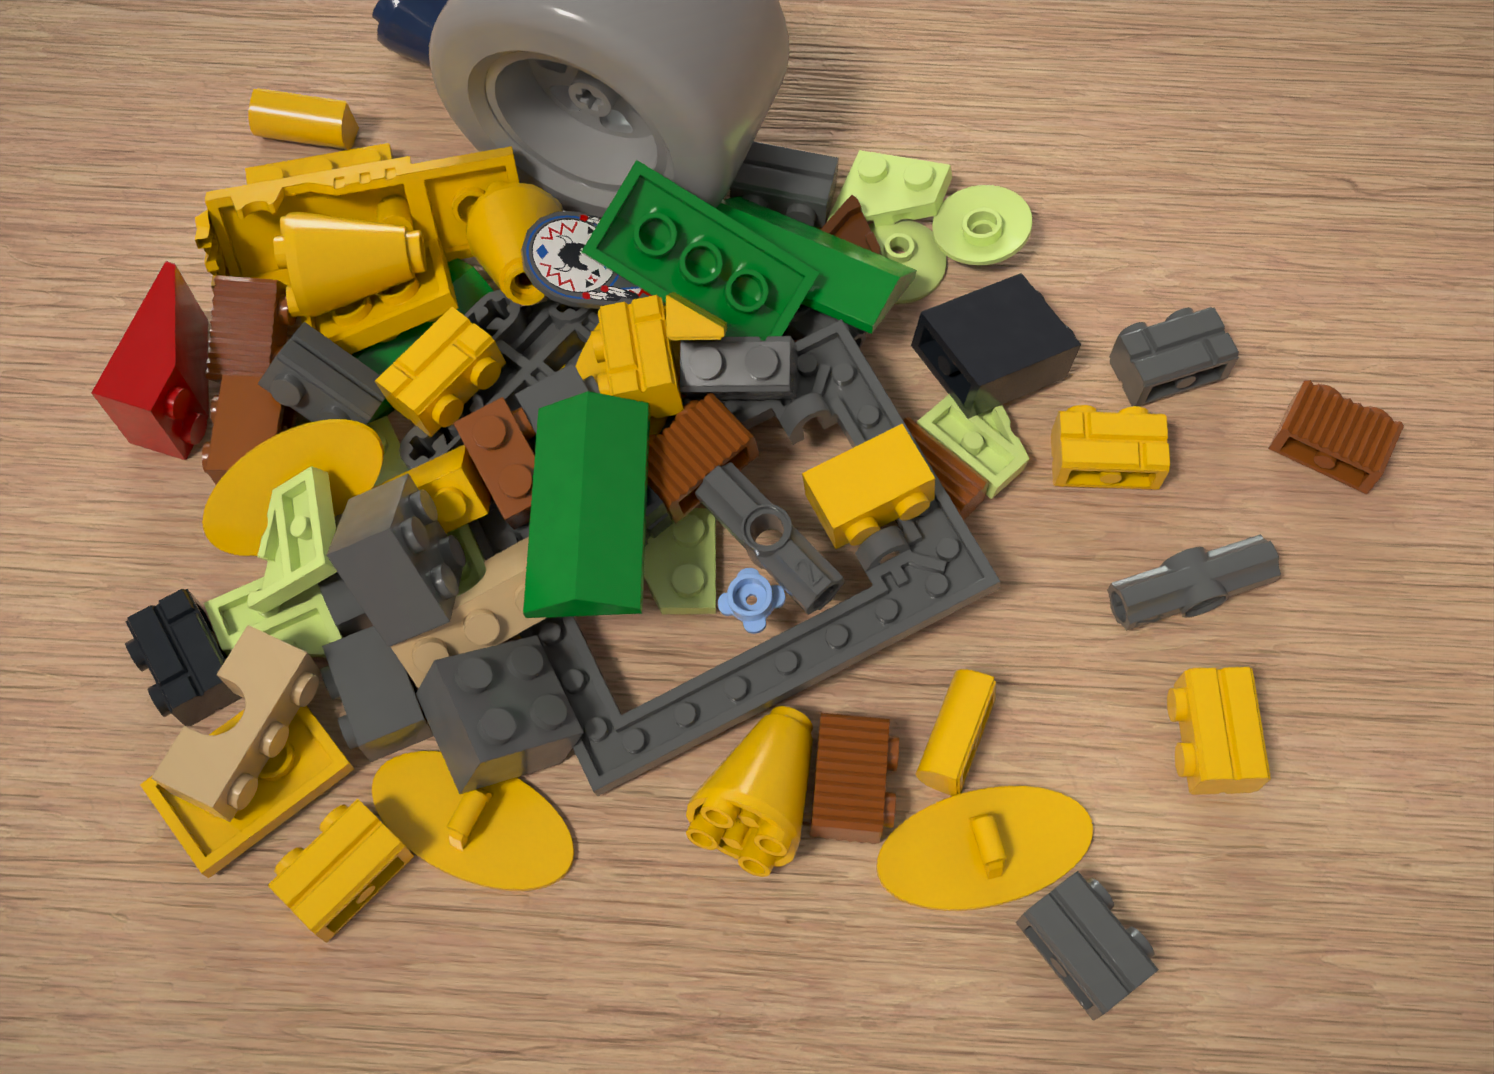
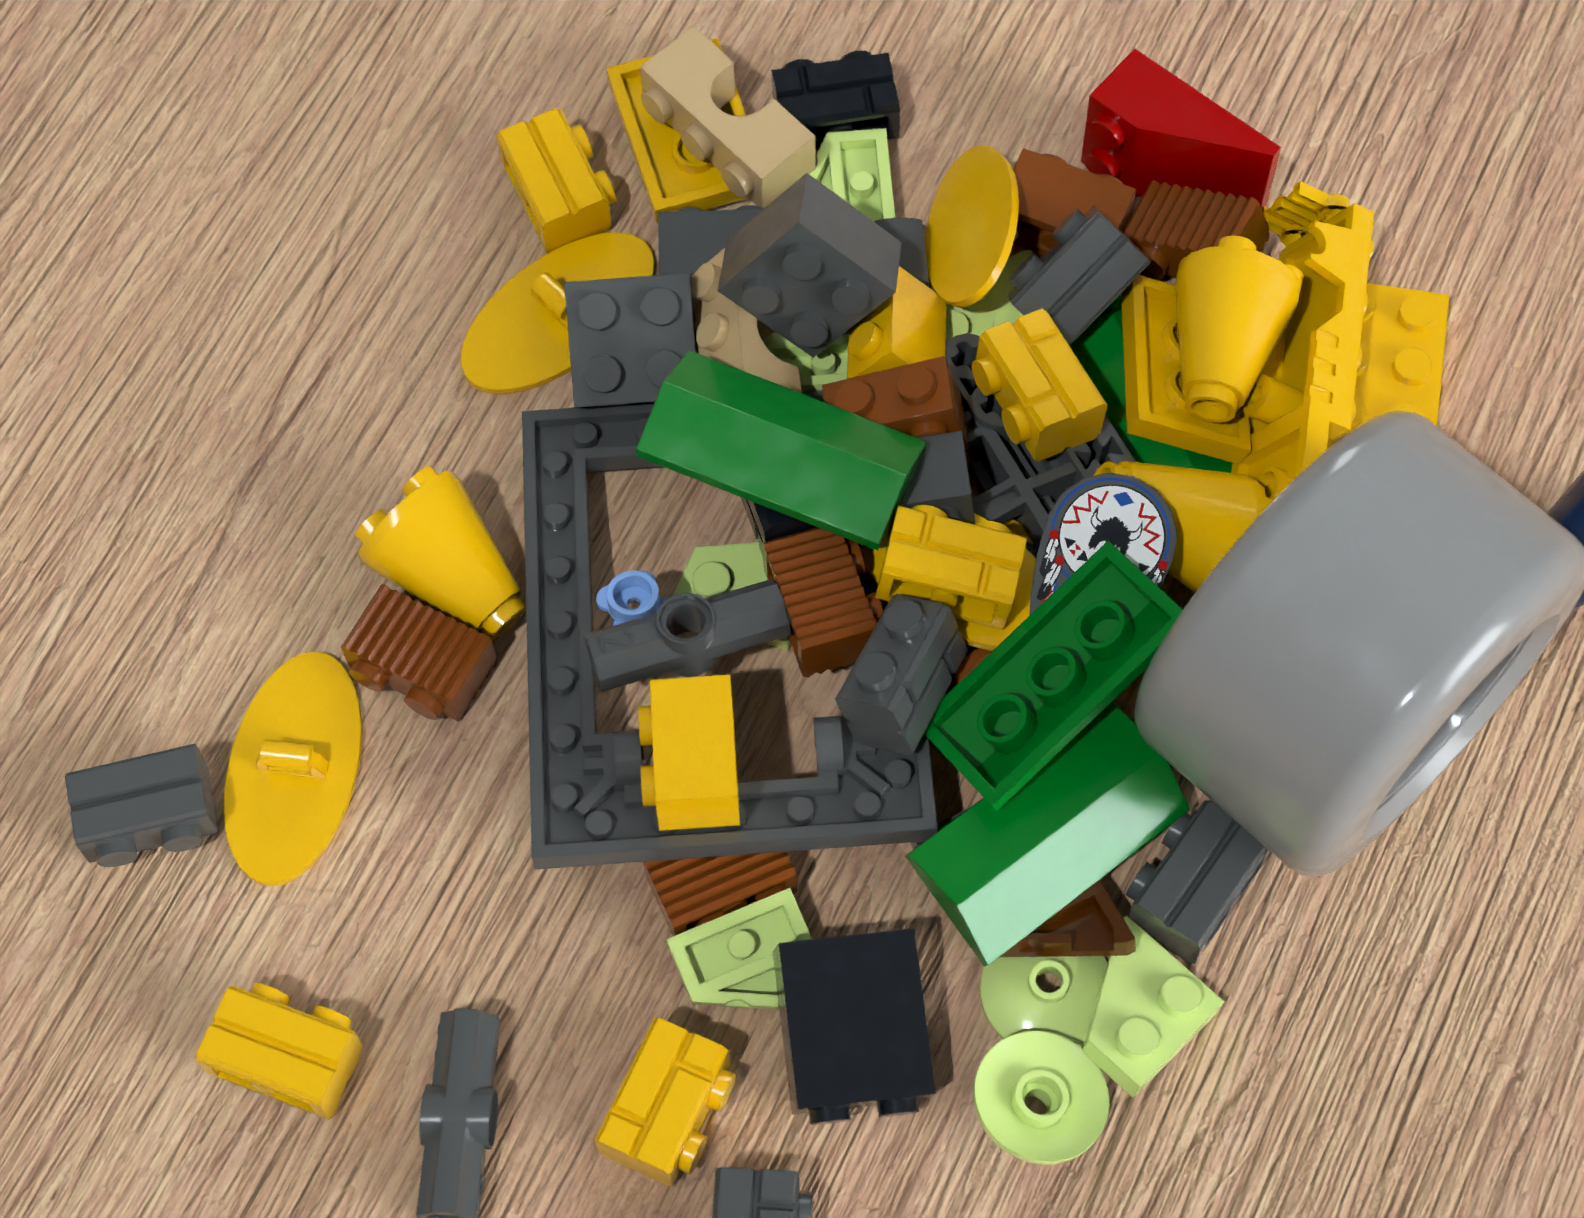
camera: 115 degrees right, 0 degrees up
yellowish green wing [247,466,337,613] -> none
yellow brick [248,88,359,150] -> none
yellow slope [666,292,727,340] -> none
yellow brick [915,669,996,796] -> none

